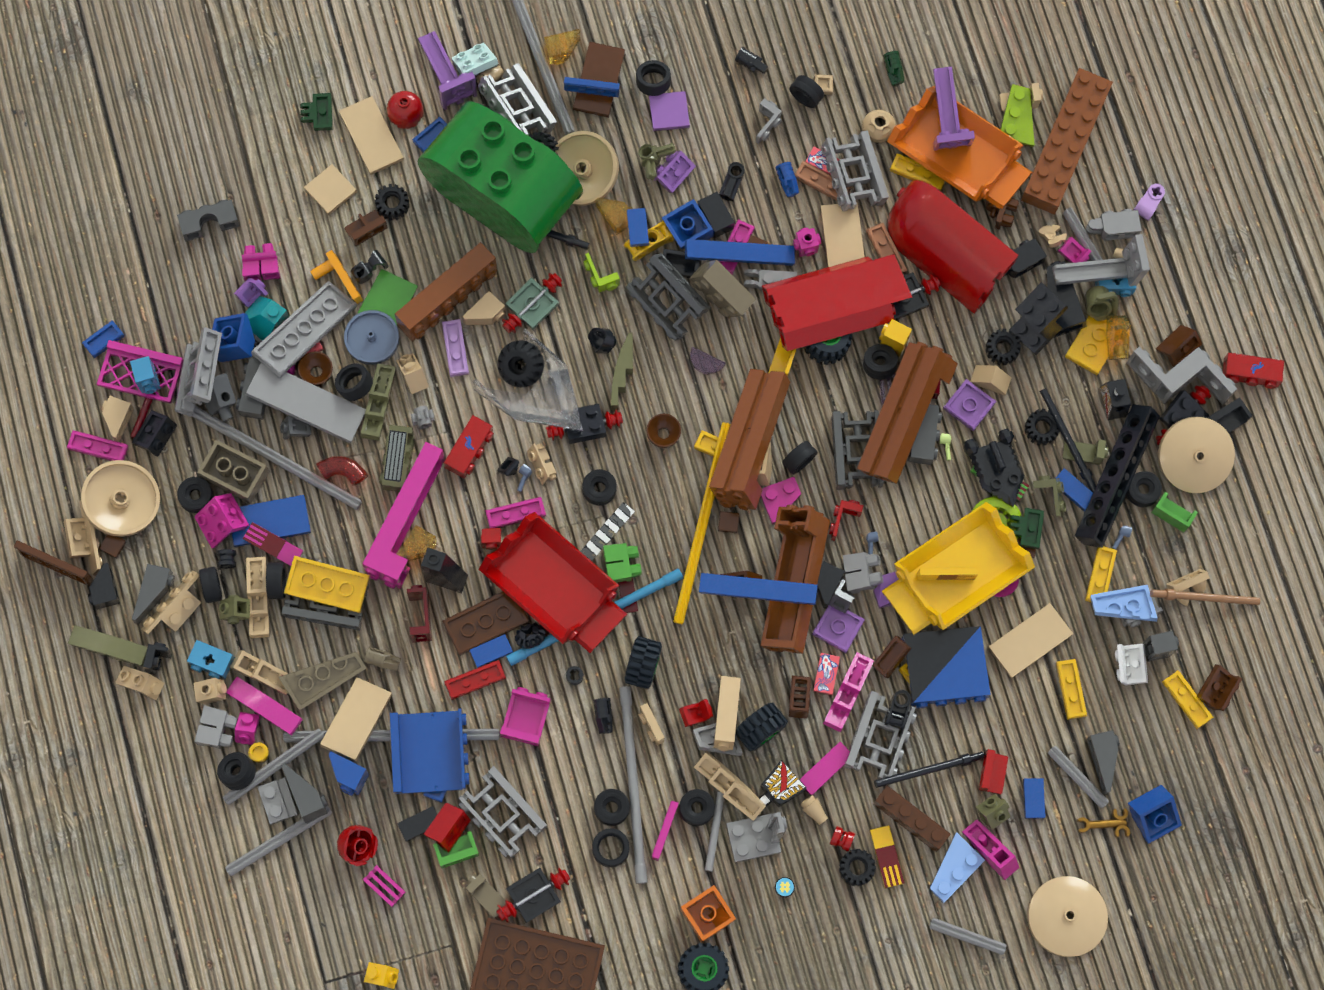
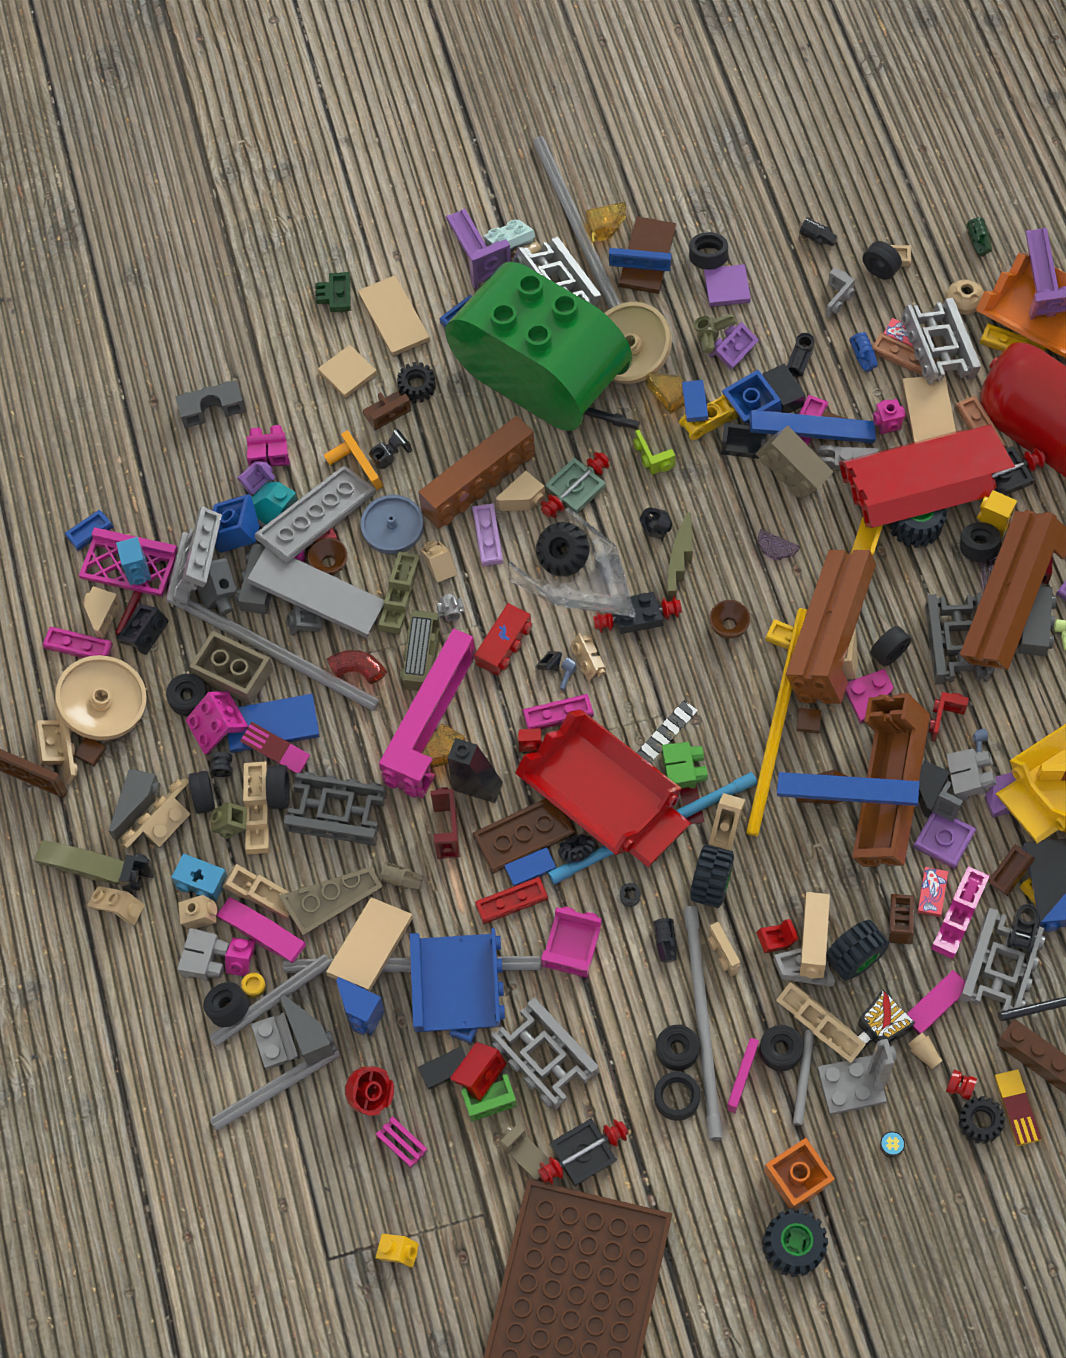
camera: 10 degrees right, 10 degrees down
black slope [88,563,120,610] -> none
yellow tile [284,556,370,613] -> none
black tyre [335,363,373,401] -> none
bright green sticker [358,269,418,325] -> none
red cylinder [387,91,424,129] -> none
black tyre [582,469,617,506] -> none
dark grey fence [626,253,711,340] -> none
none -> tan slope [709,793,745,851]

